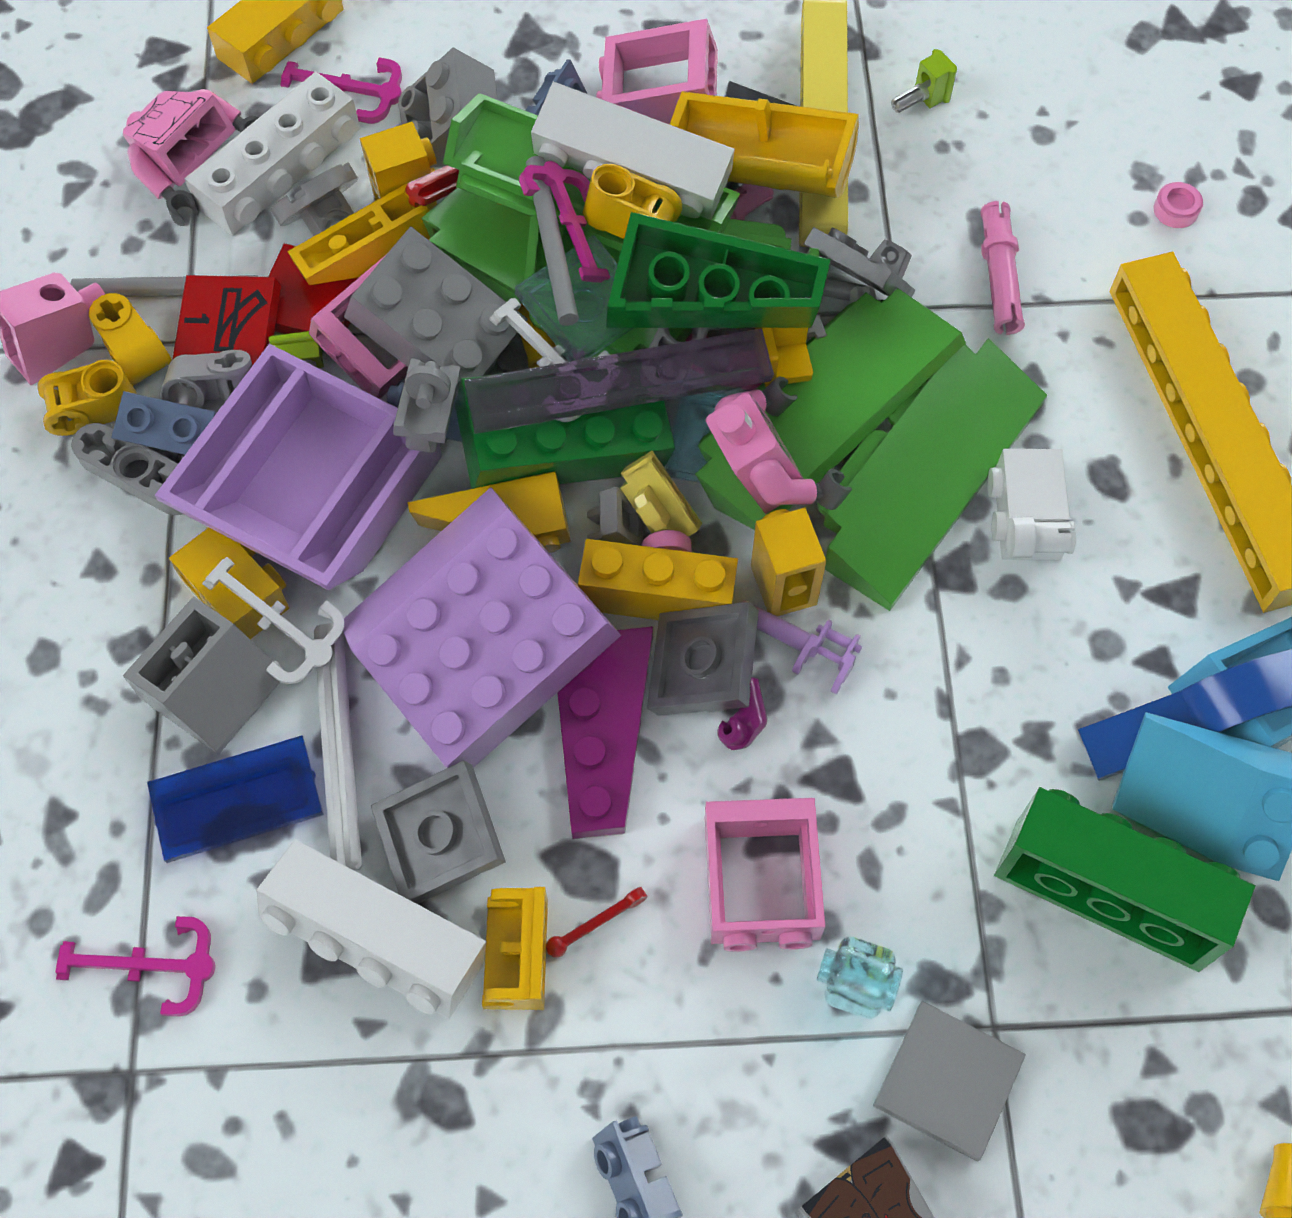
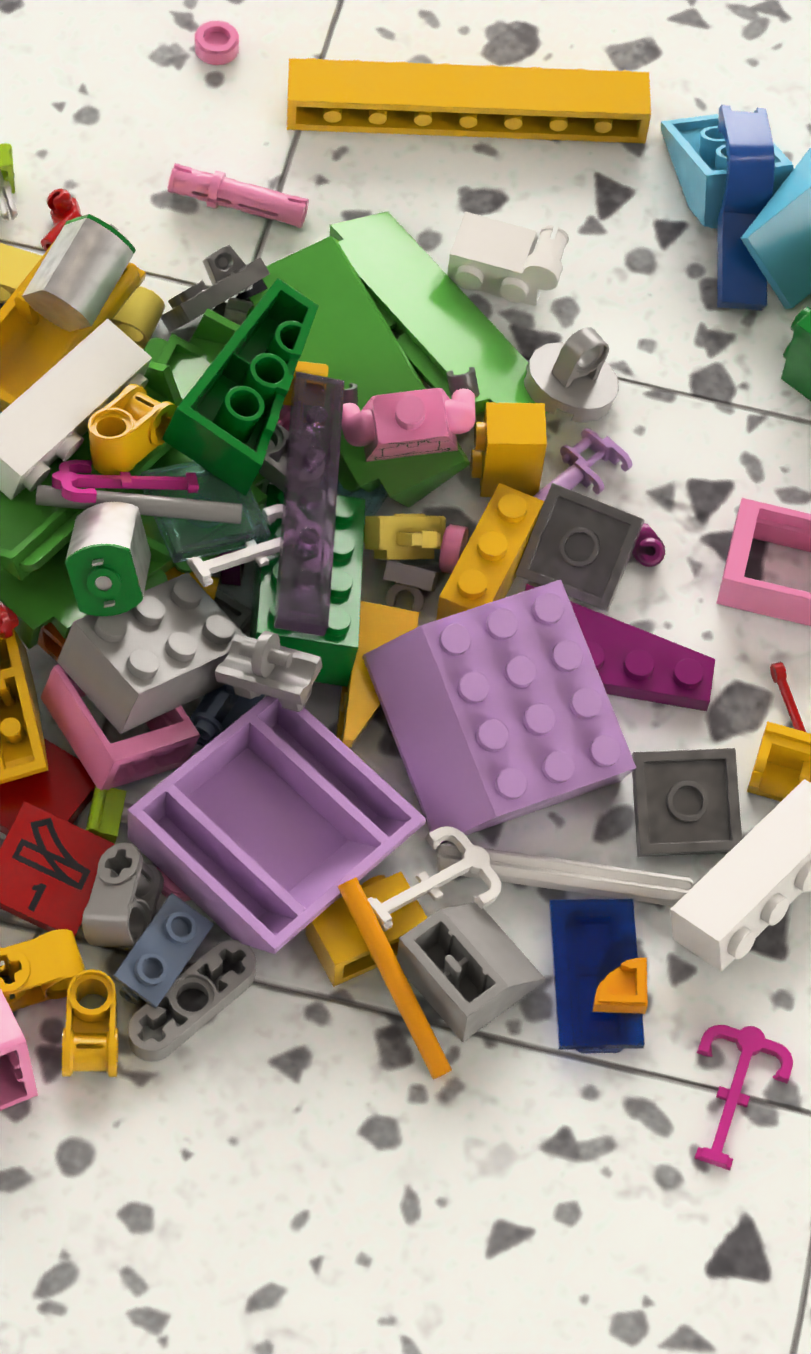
camera: 80 degrees left, 5 degrees down
none -> flat silver piece [22,214,136,332]
none -> red arm [41,189,82,251]
none -> piece [65,502,151,617]
none -> light orange bar [337,877,452,1079]
none -> light grey tile [524,327,619,423]
none -> light orange tile [592,958,648,1014]

